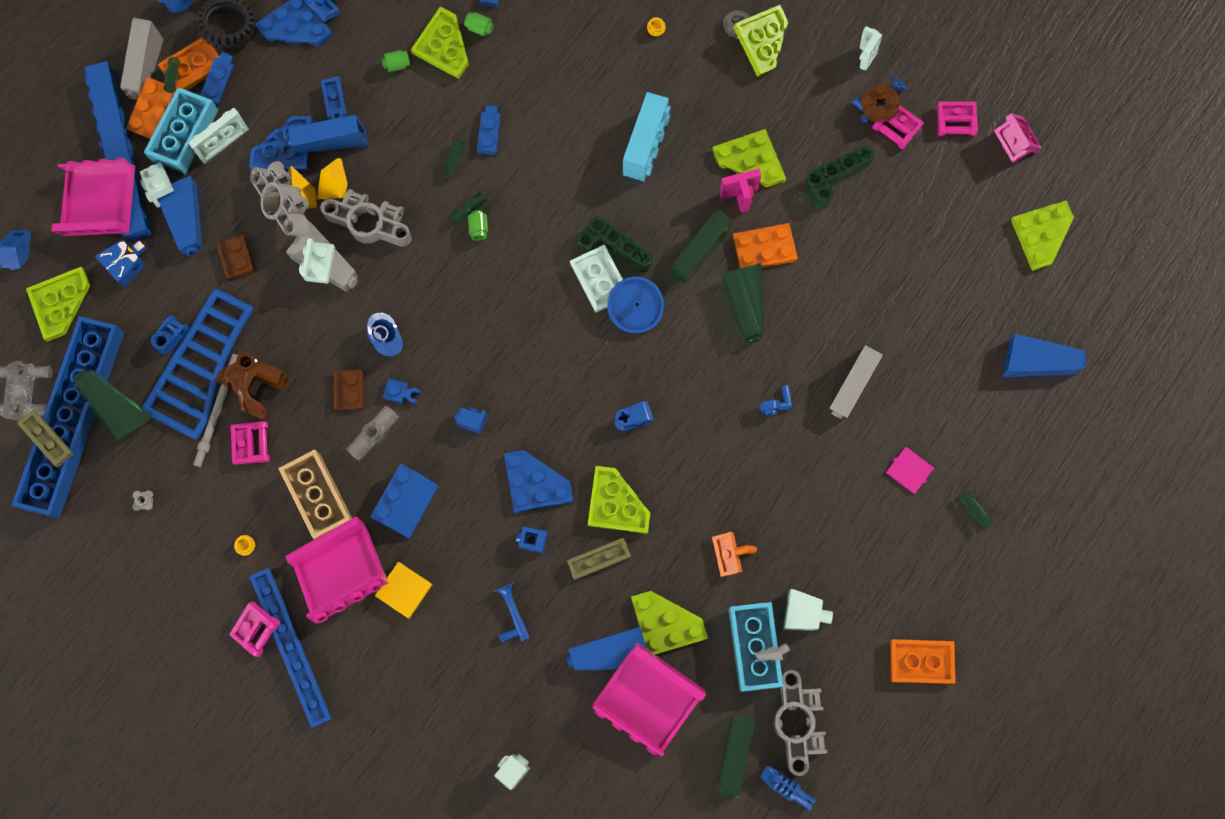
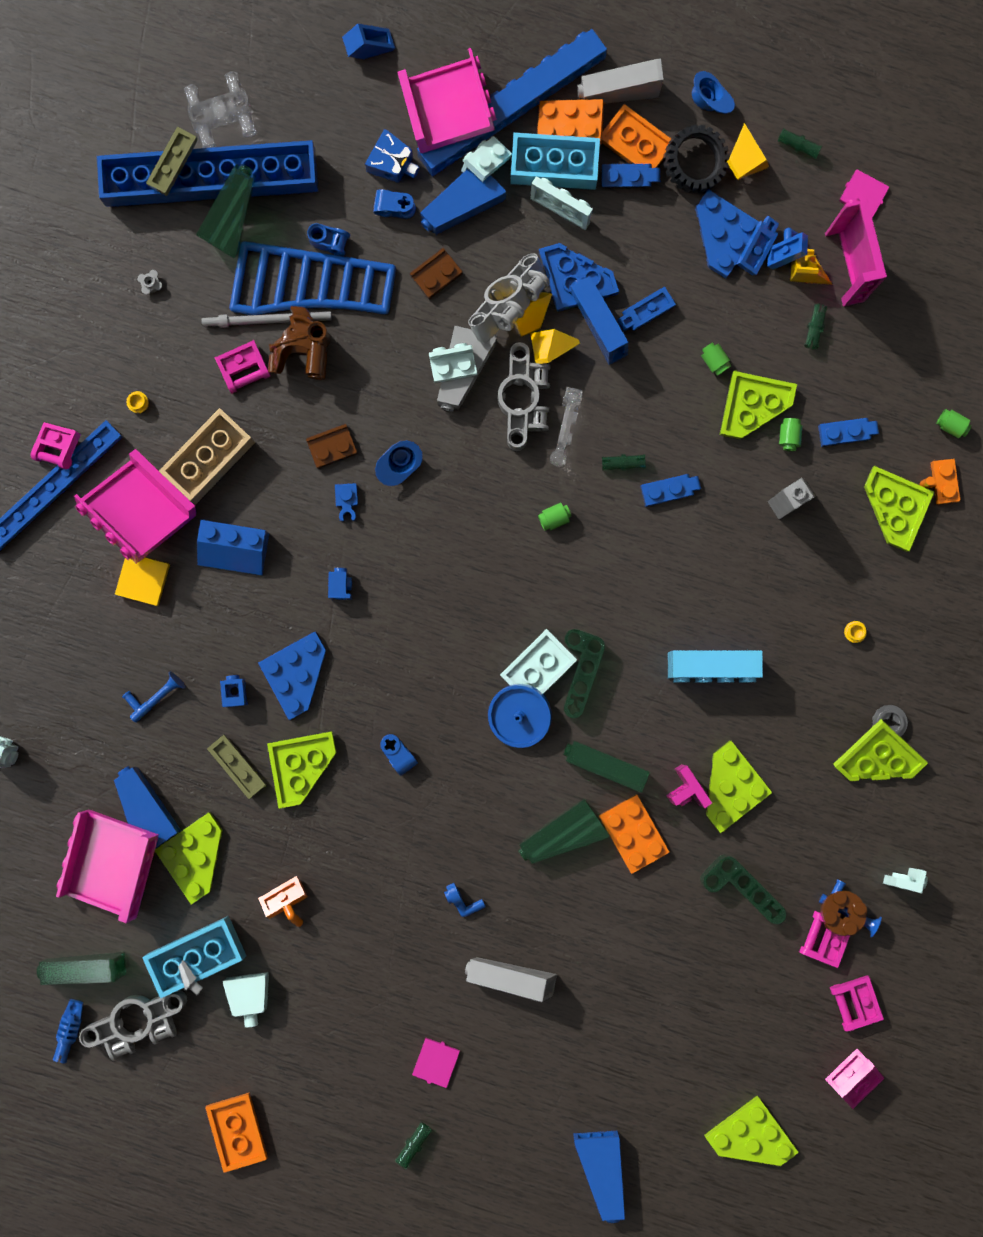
camera: 70 degrees right, 10 degrees up
lime plate [26,267,90,342] -> none
clear green pin [163,57,180,93] -> none
clear piece [346,405,399,461] -> none
clear green pin [450,191,487,224] -> none
none -> blue piece [373,190,416,219]
none -> clear plate [550,387,583,467]
none -> light grey slope [767,478,816,519]

